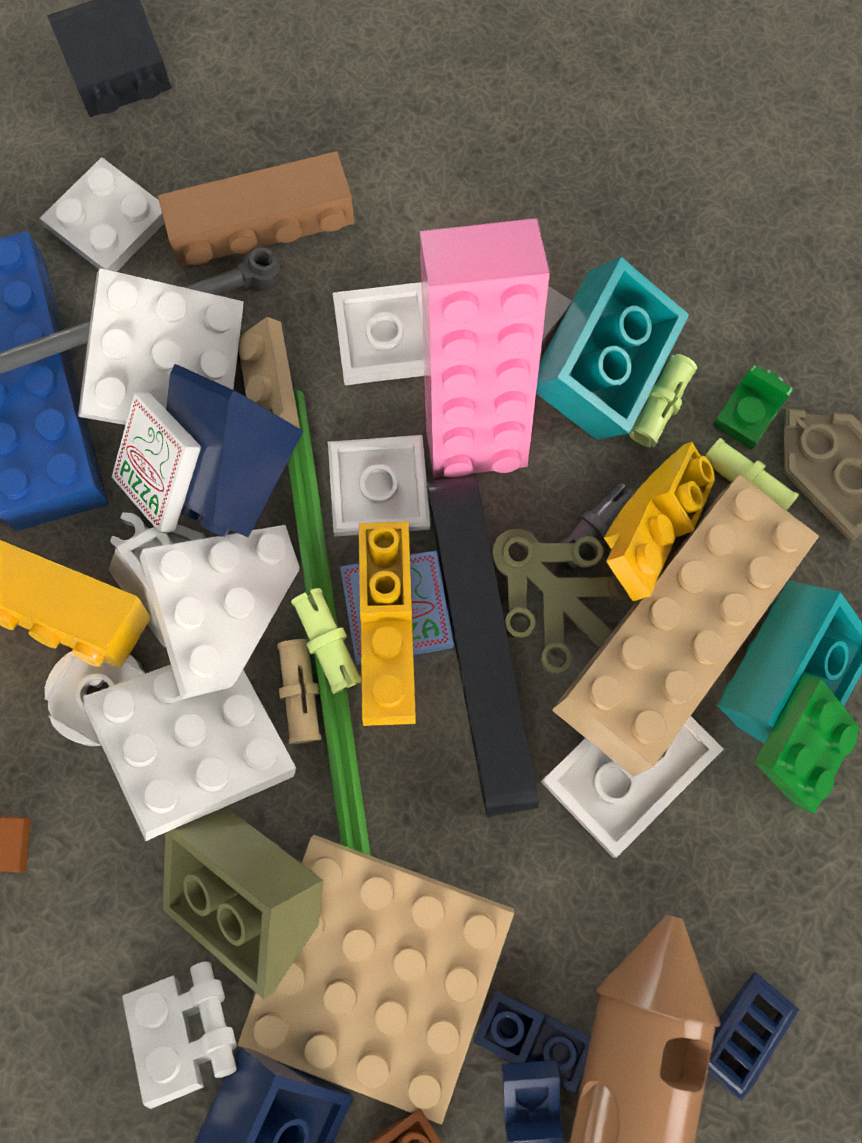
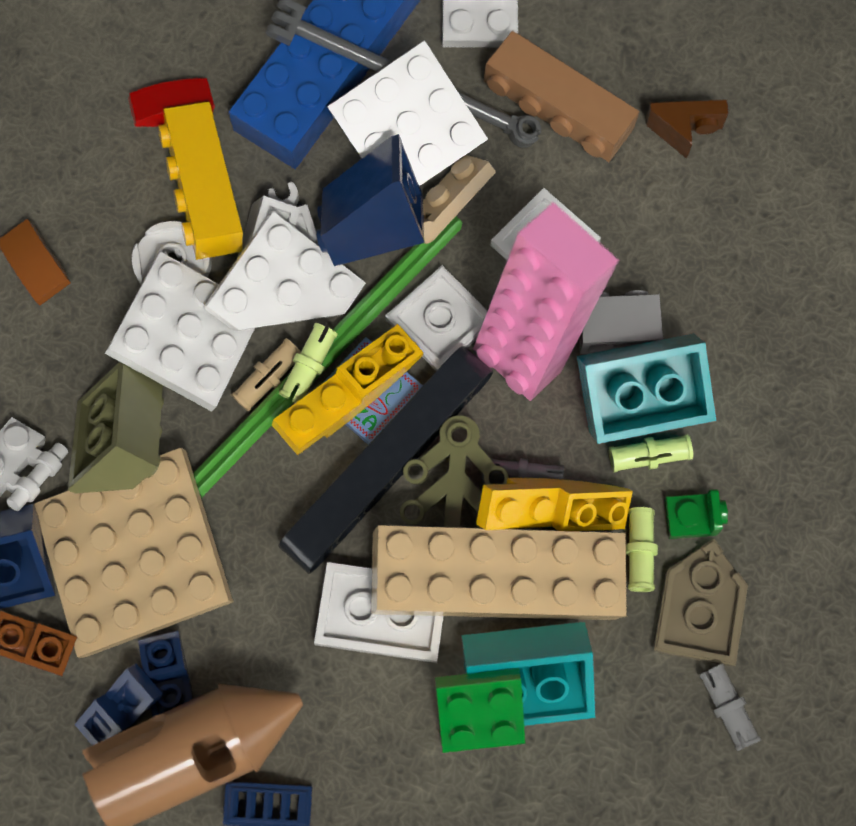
camera: 55 degrees right, 0 degrees up
white tile [112,393,201,533] -> none
none -> reddish brown slope [646,100,728,158]

